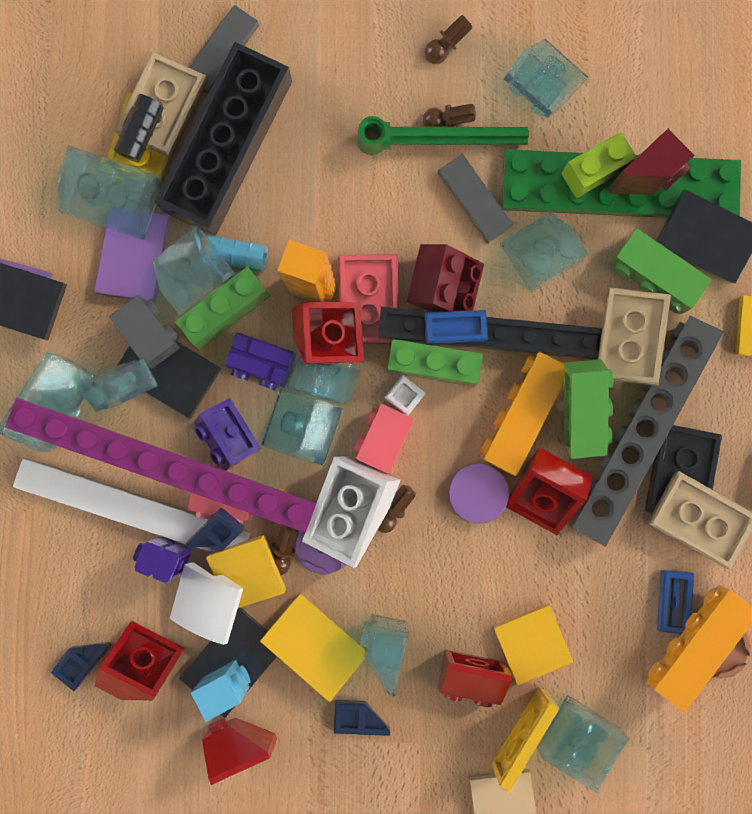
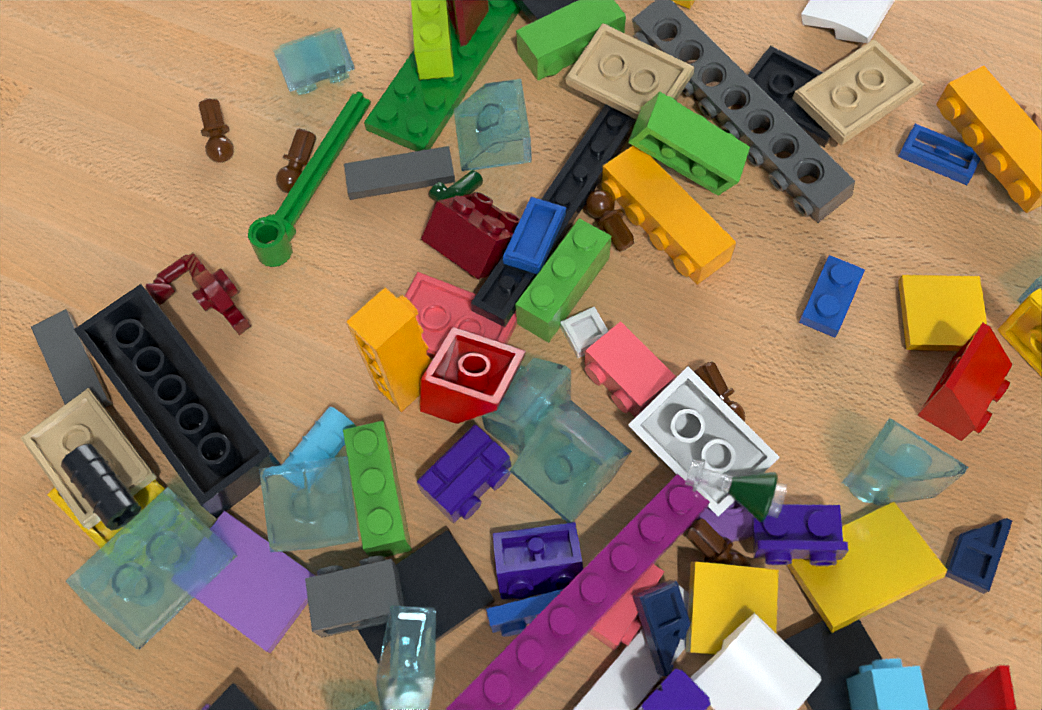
camera: 65 degrees left, 20 degrees down
medium lavender tile [449,464,509,523] -> none
red slope [506,447,593,535] -> none
none -> dark red animal [145,252,252,335]
none -> dark green arm [429,170,483,205]
none -> blue plate [486,589,563,637]
none -> reddish brown axle [585,189,634,252]
none -> piece [685,458,787,522]
none -> dark purple bracket [752,504,848,566]
none -> blue plate [799,255,865,338]

